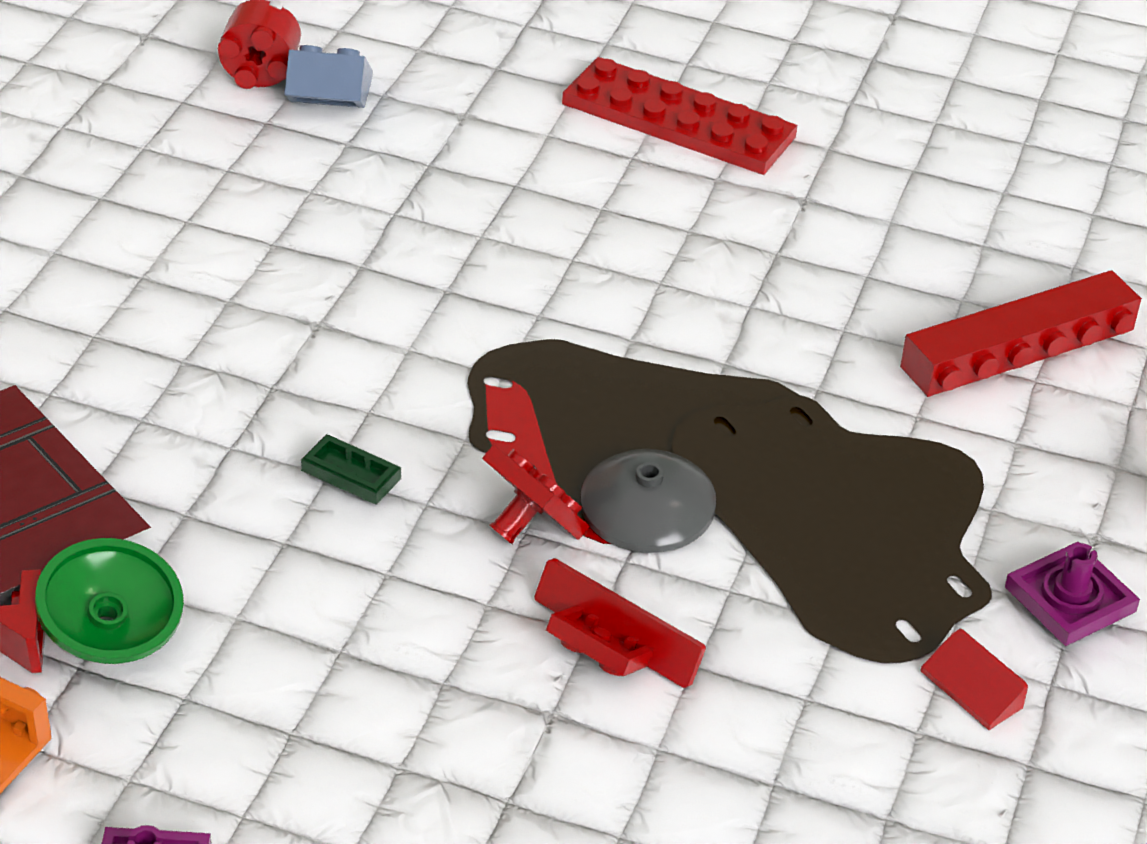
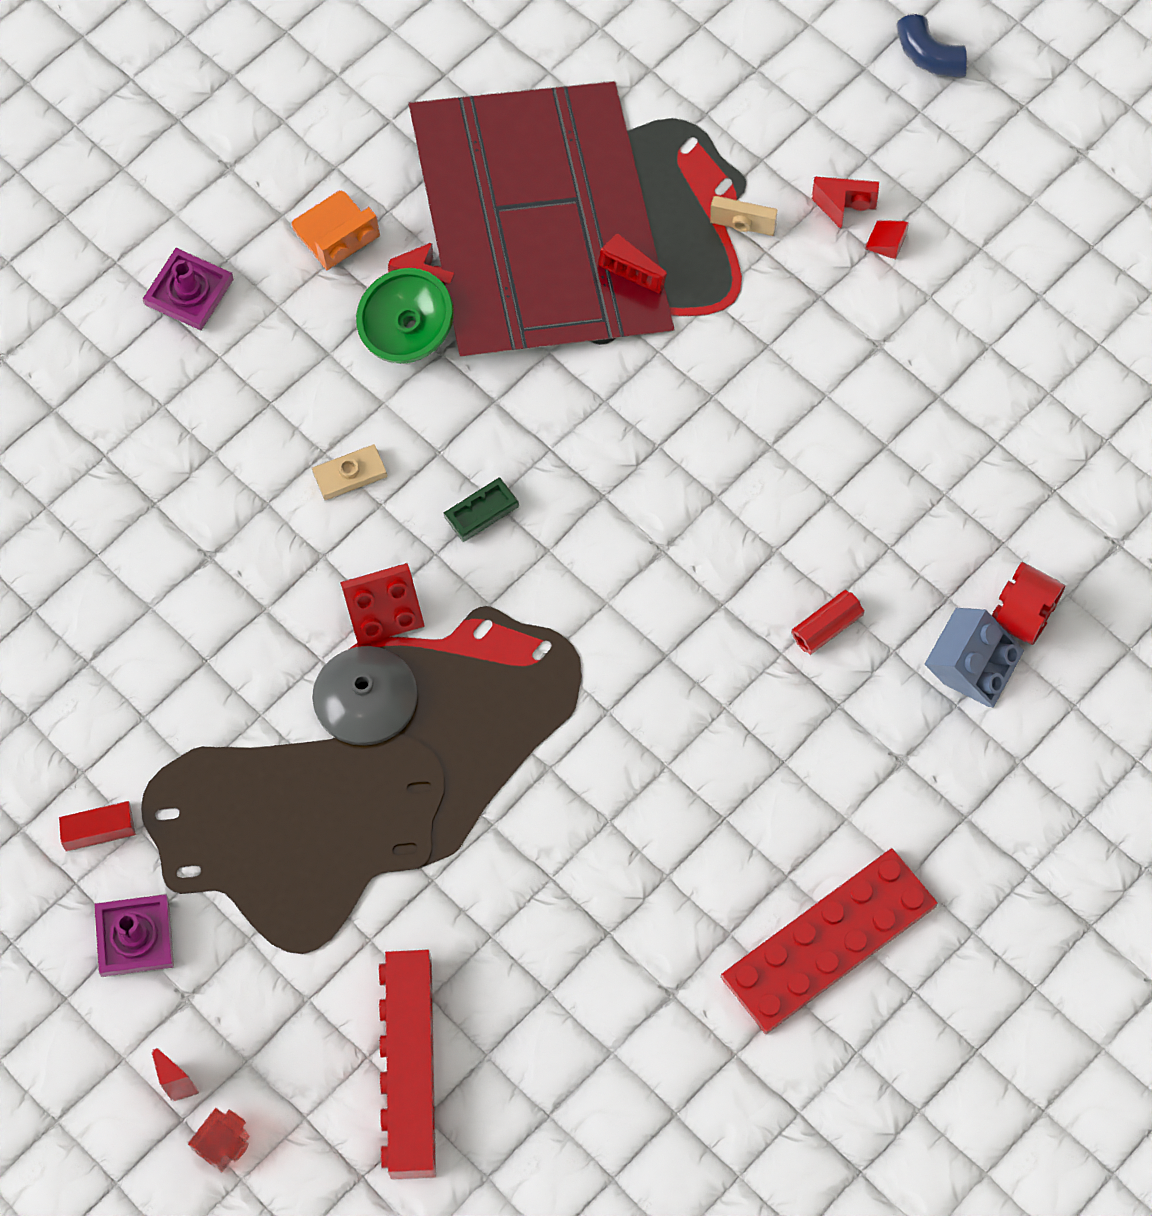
camera: 120 degrees right, 25 degrees up
red bracket [534,558,706,688] -> none
none -> tan plate [312,444,387,501]
none -> red axle [791,589,865,655]

